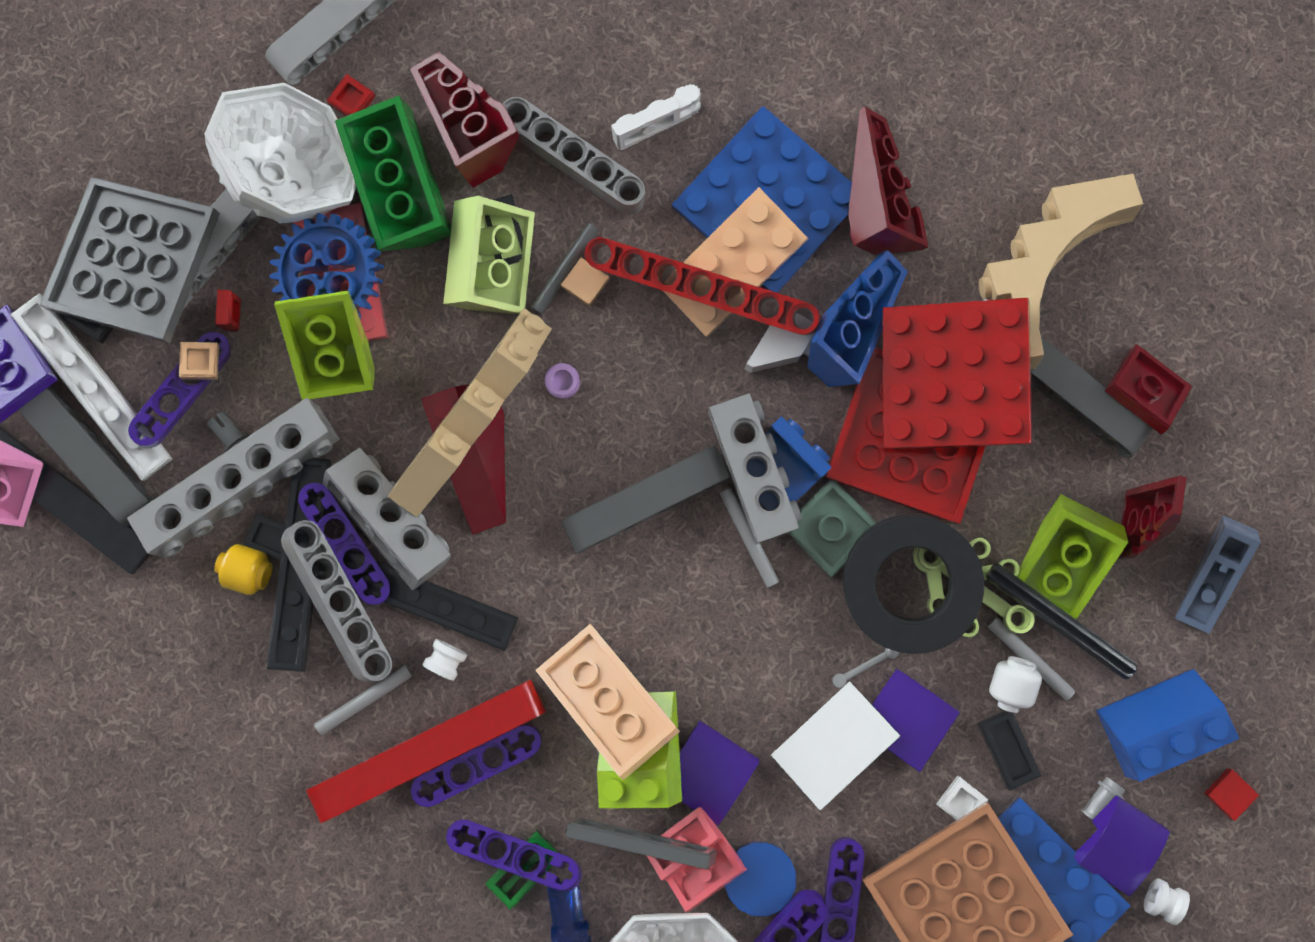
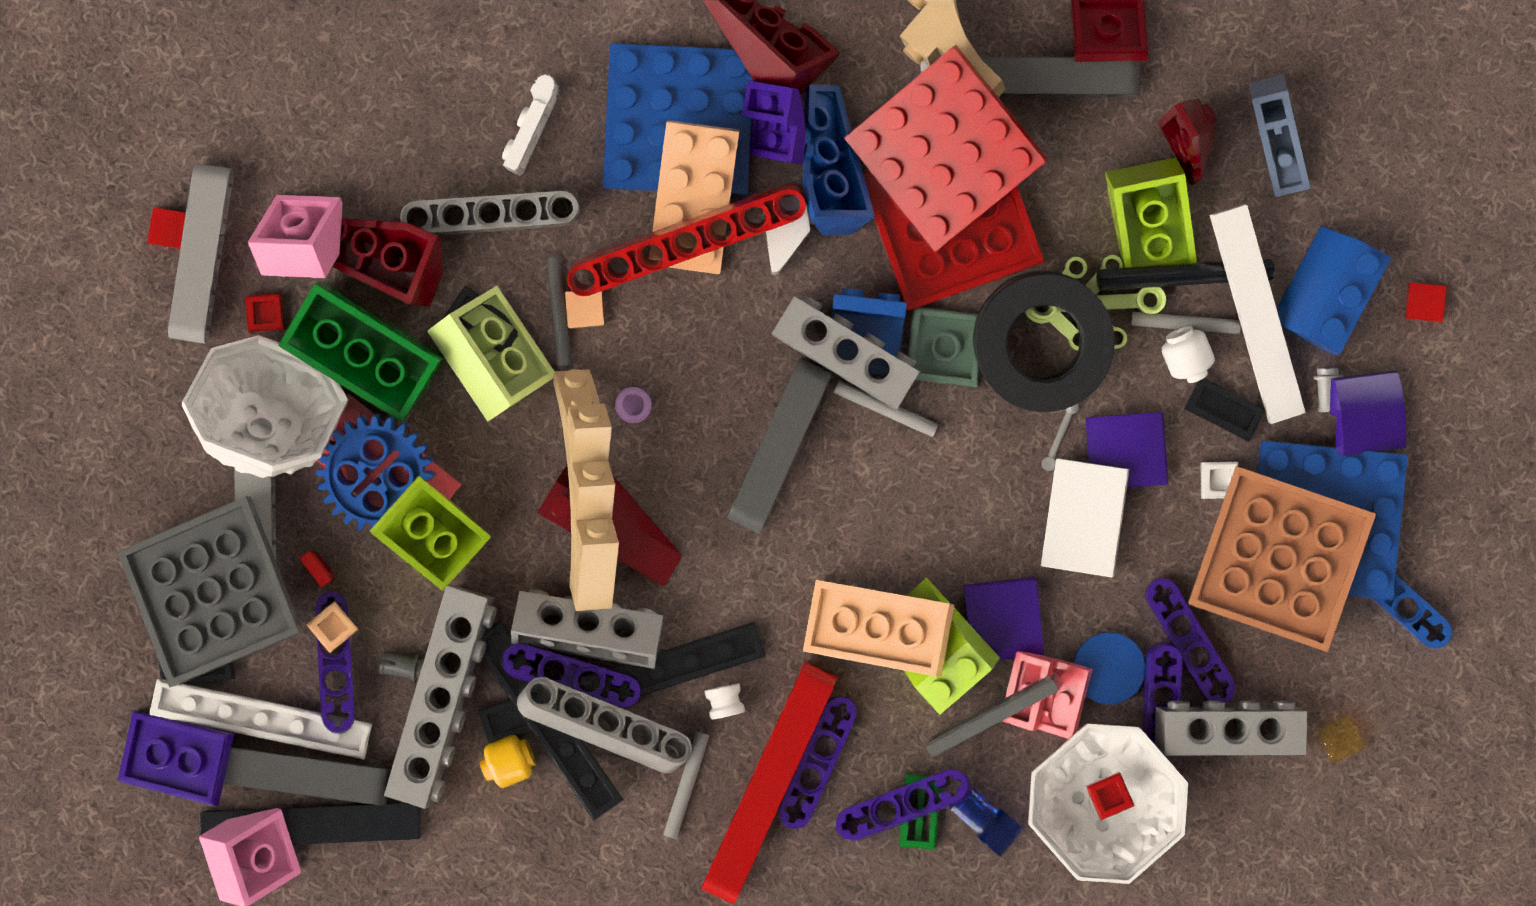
camera: 40 degrees left, 5 degrees up
white wheel [1143,878,1190,925] -> none
none -> bright pink slope [248,195,343,278]
none -> dark purple slope [742,81,805,165]
none -> white tile [1210,204,1306,424]

